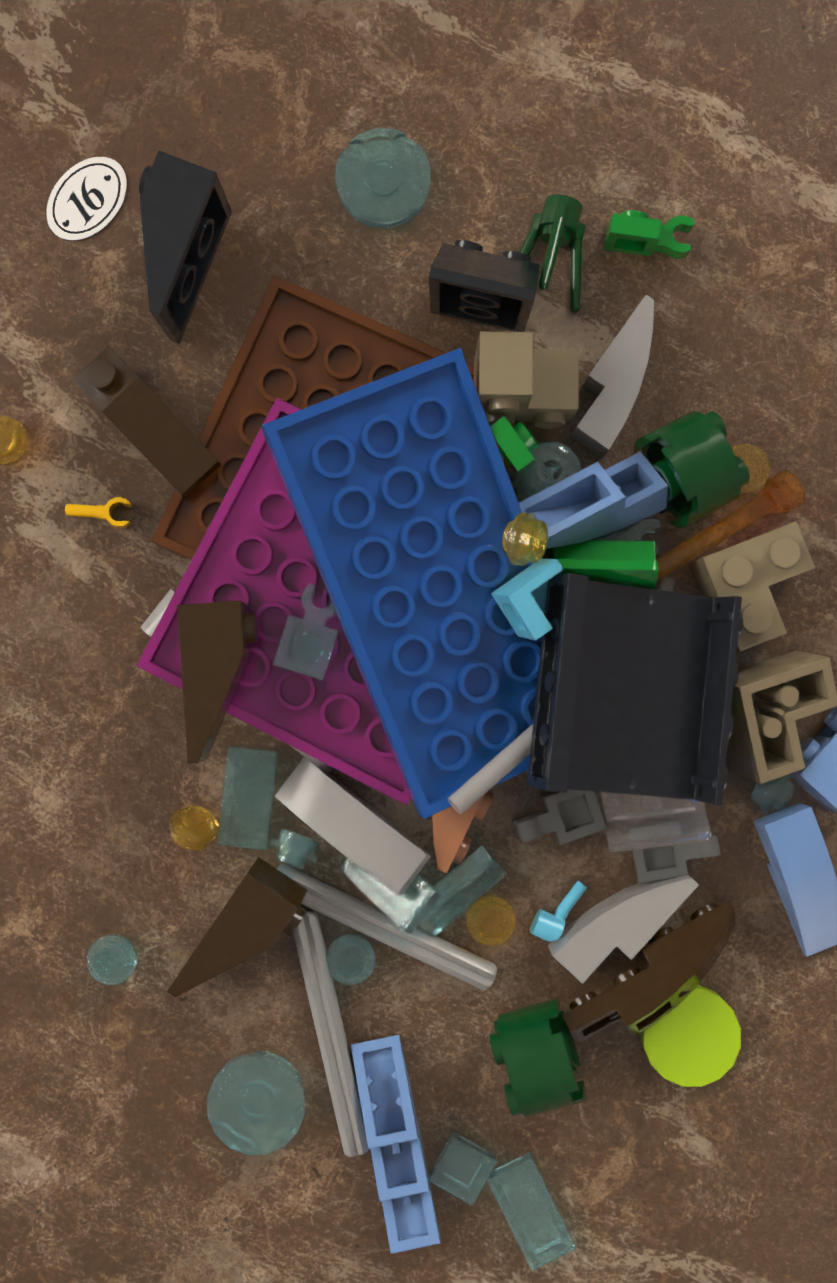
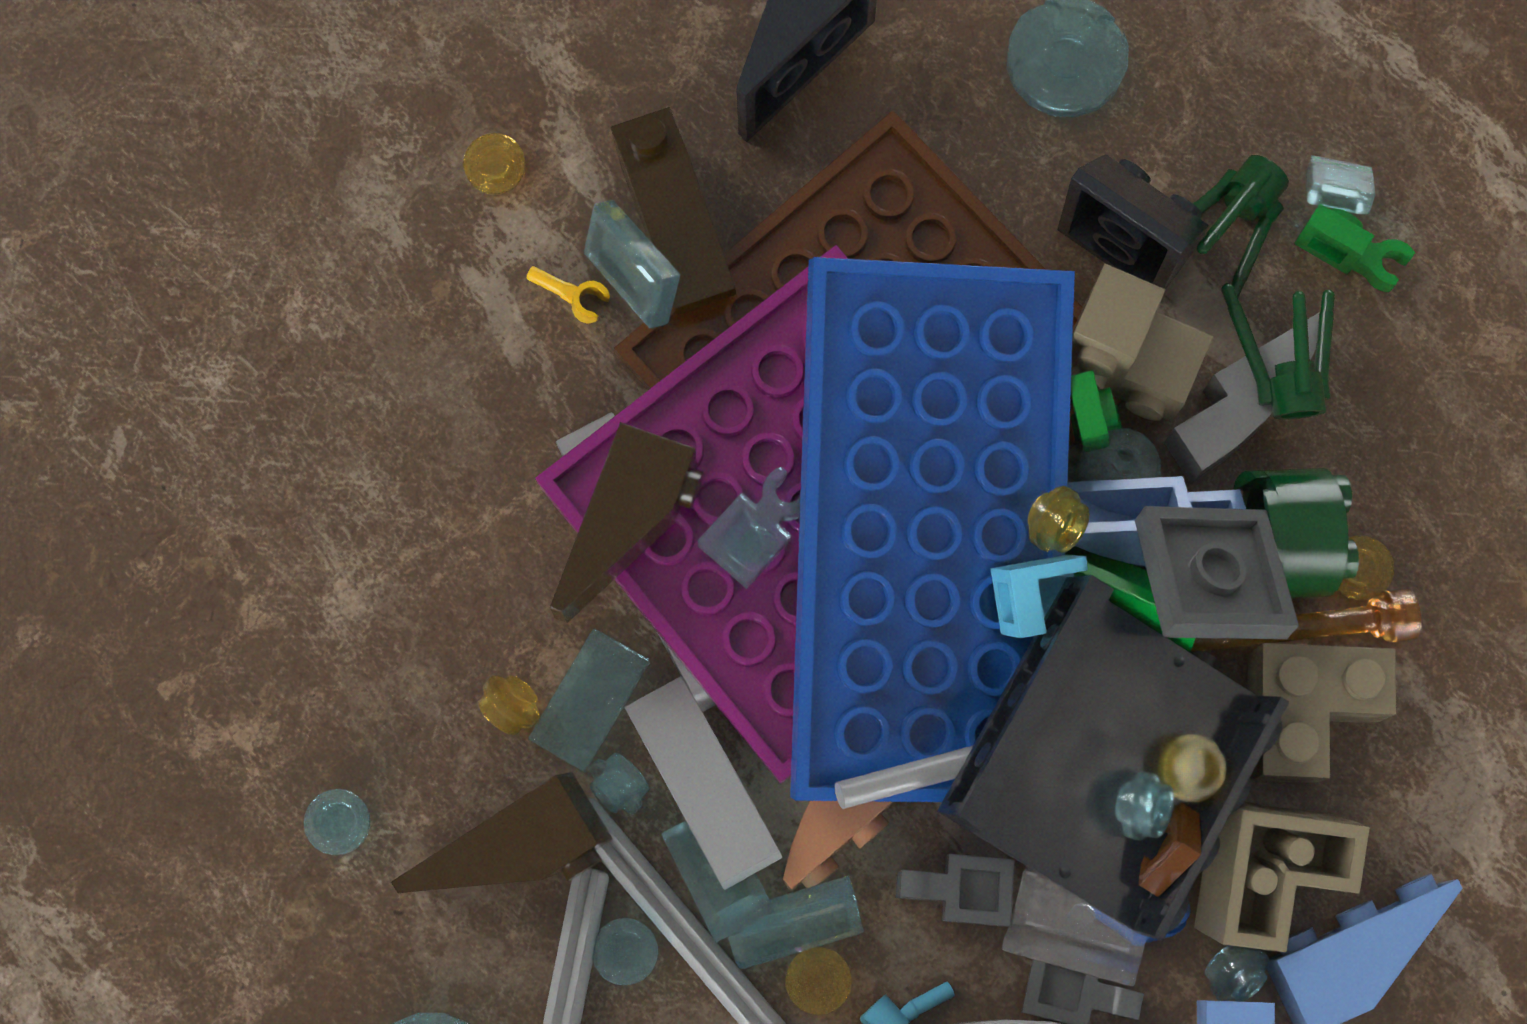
camera: 20 degrees right, 10 degrees down
none -> clear light blue tile [584,200,680,328]
none -> clear light blue plate [1115,771,1174,841]
none -> dark grey plate [1135,506,1299,639]
none -> reddish brown tile [1139,802,1201,897]
none -> clear yellow plate [1158,734,1226,802]
none -> dark green plant [1221,283,1335,420]
none -> clear light blue tile [1306,155,1375,215]

